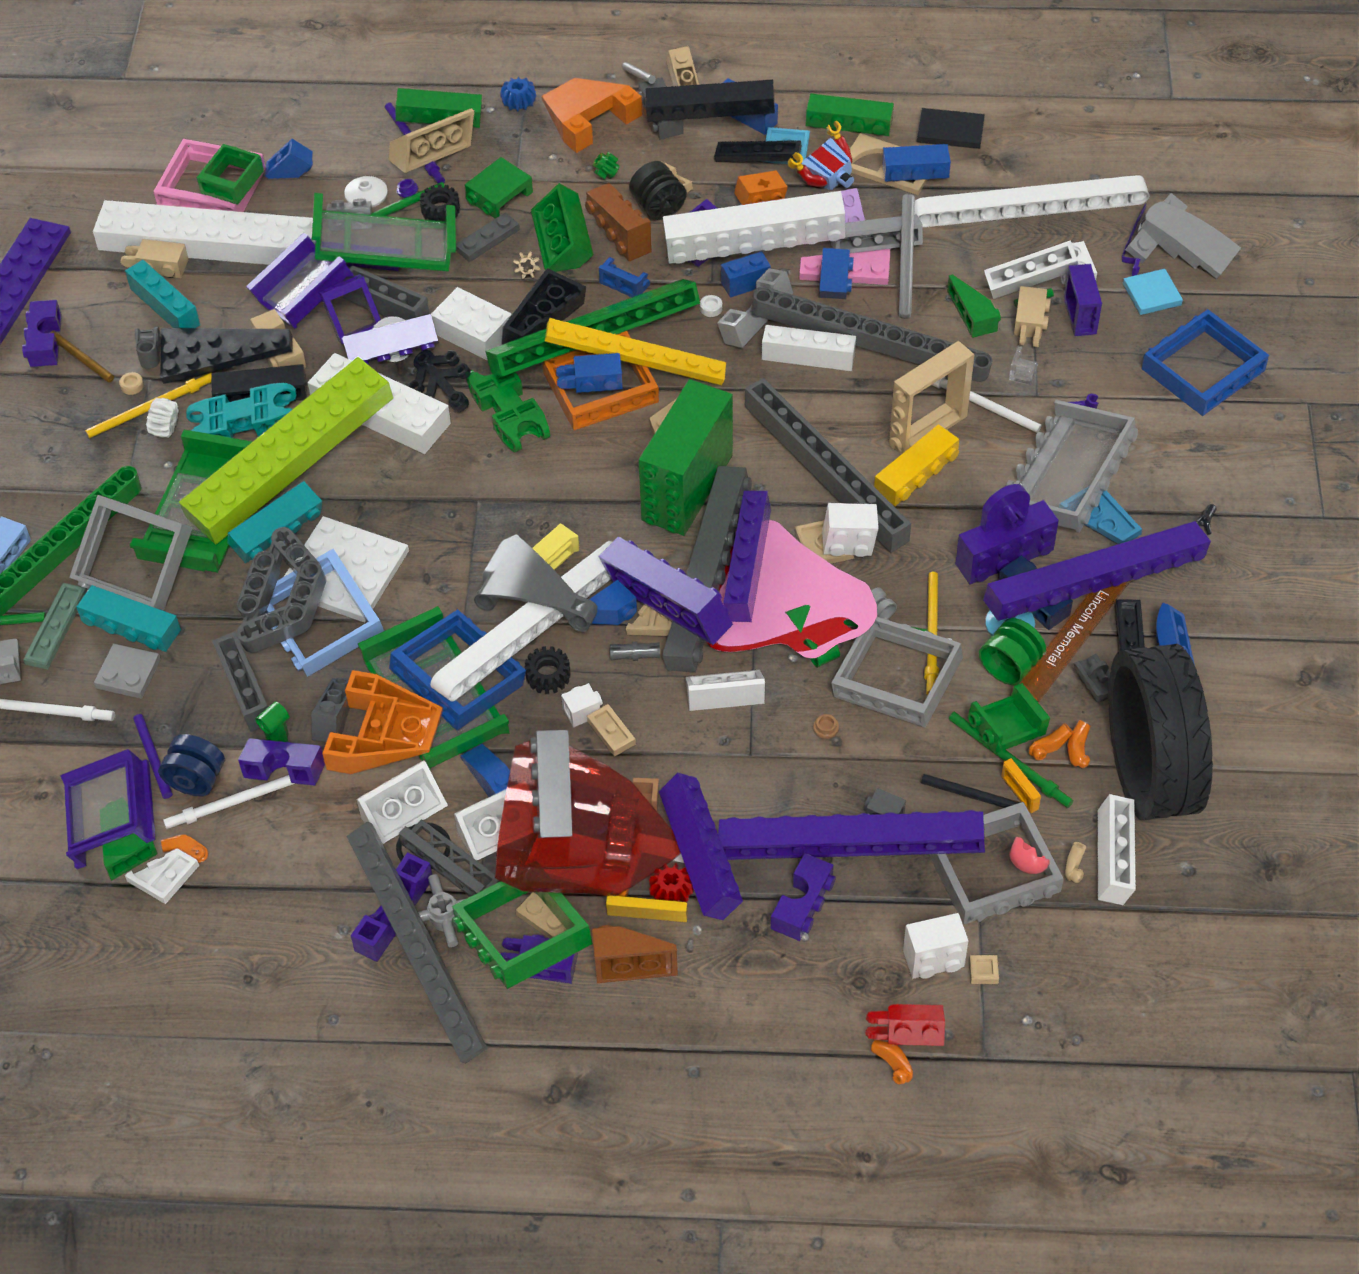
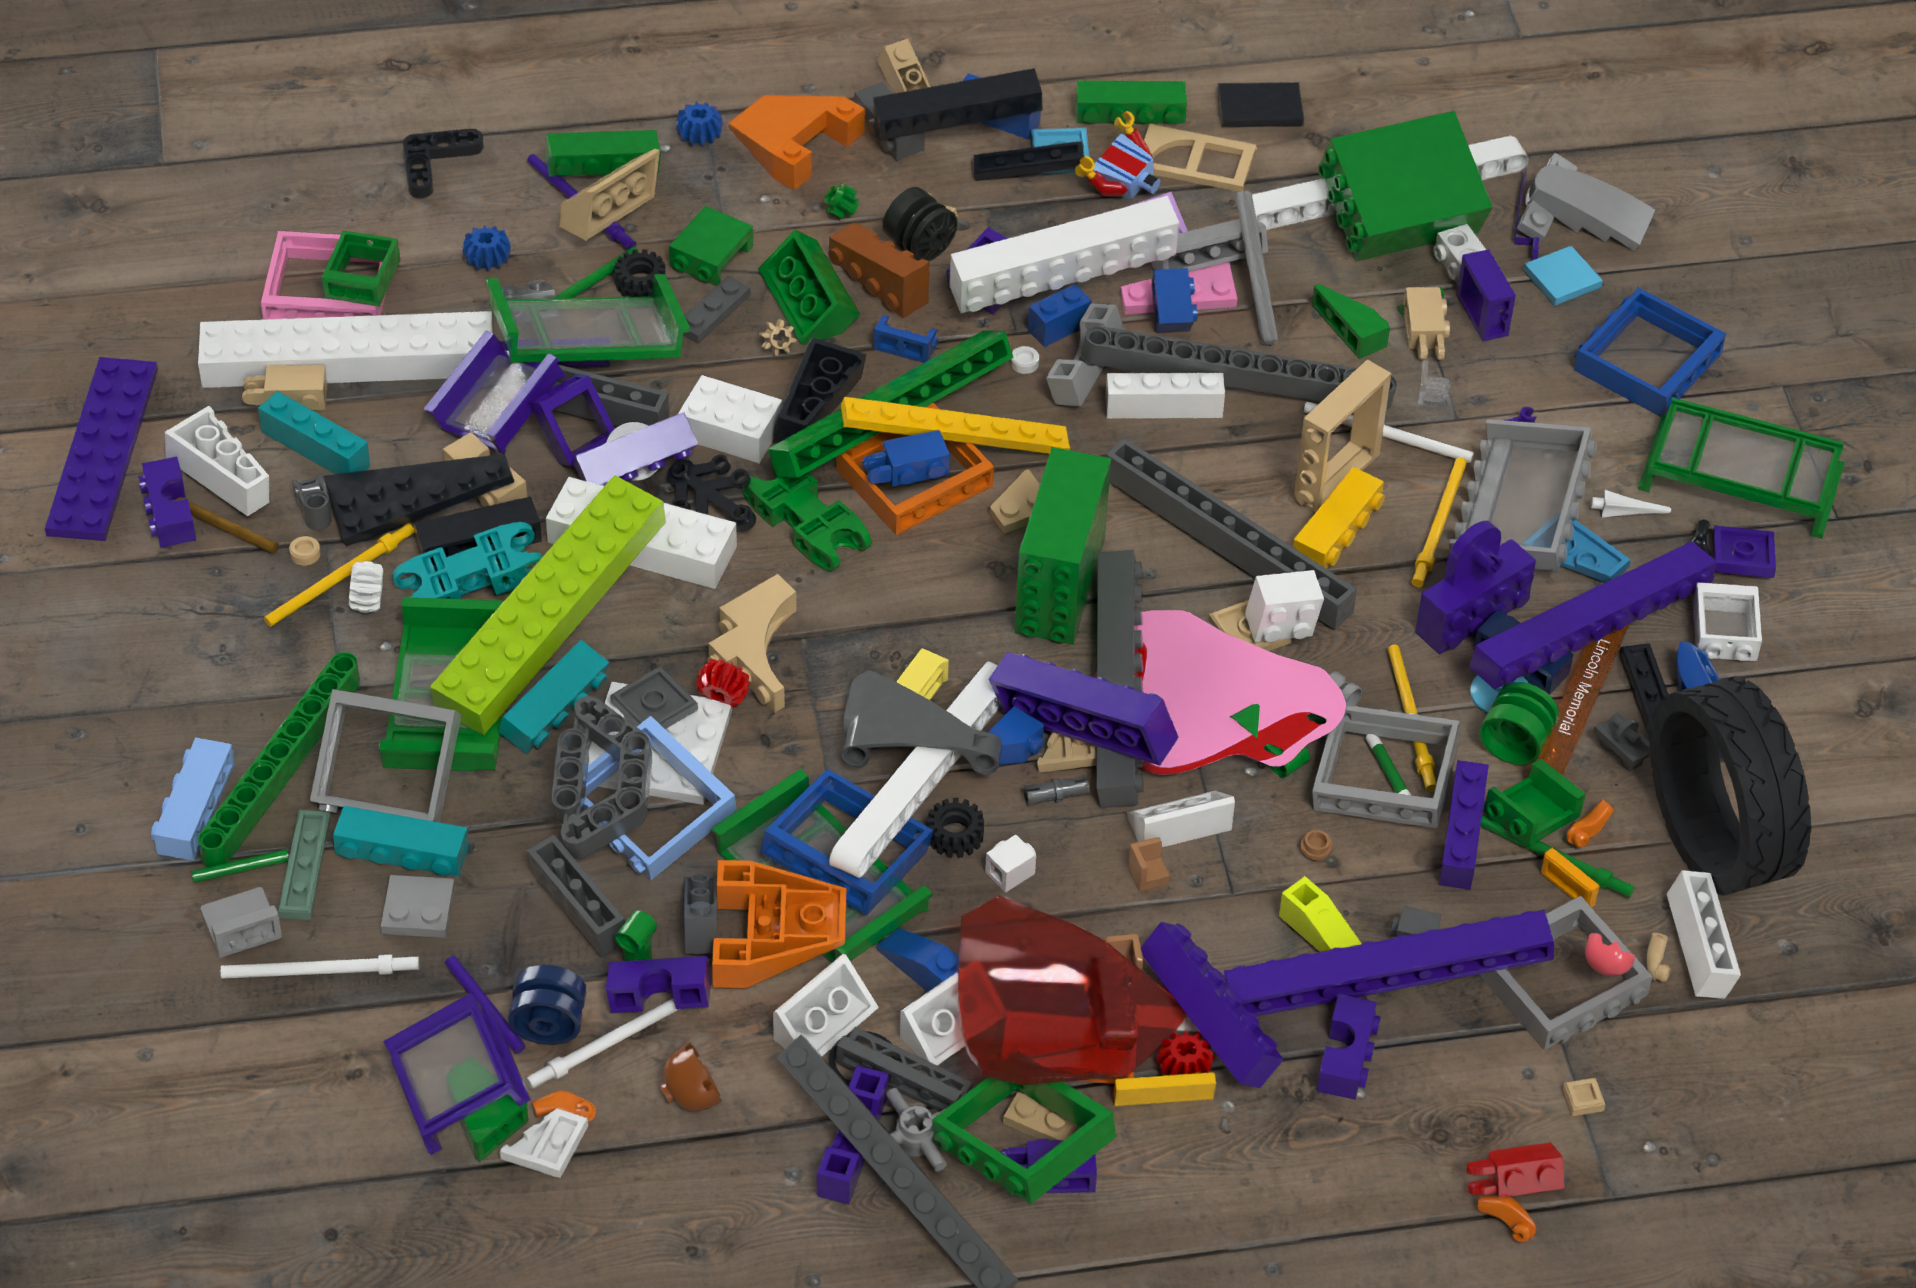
camera: 15 degrees left, 5 degrees down
blue slope [265,139,313,179] -> none
white dish [344,176,388,207] -> none
dark purple plate [397,179,418,198] -> none
brick [530,730,572,838] -> none
tan plate [587,704,636,756] -> none
dark orange slope [592,925,678,984] -> none
light grey bar [622,62,656,84] -> none
dark purple brick [723,490,771,622] -> none
orange brick [734,170,788,205] -> none
blue brick [882,144,951,182] -> none
white brick [903,913,968,979] -> none
black bar [921,774,1021,808] -> none
white brick [984,240,1078,299] -> none
orange arm [1067,720,1091,768] -> none
none -> white wedge [165,406,269,516]
none -> black beam [403,129,484,199]
none -> blue gear [462,225,511,271]
none -> dark grey tile [610,666,698,729]
none -> dark orange cylinder [660,1042,722,1112]
none -> red gear [696,659,750,707]
none -> tan arch [708,574,796,713]
none -> medium nougat panel [1128,837,1170,892]
none -> neon yellow slope [1279,876,1362,952]
none -> green container [1318,110,1493,262]
none -> green bar [1366,734,1411,795]
none -> yellow bar [1411,457,1467,588]
none -> dark purple brick [1439,760,1489,890]
none -> white piece [1590,490,1671,518]
none -> piece [1638,397,1845,539]
none -> window [1693,583,1762,661]
none -> dark purple plate [1713,526,1776,578]

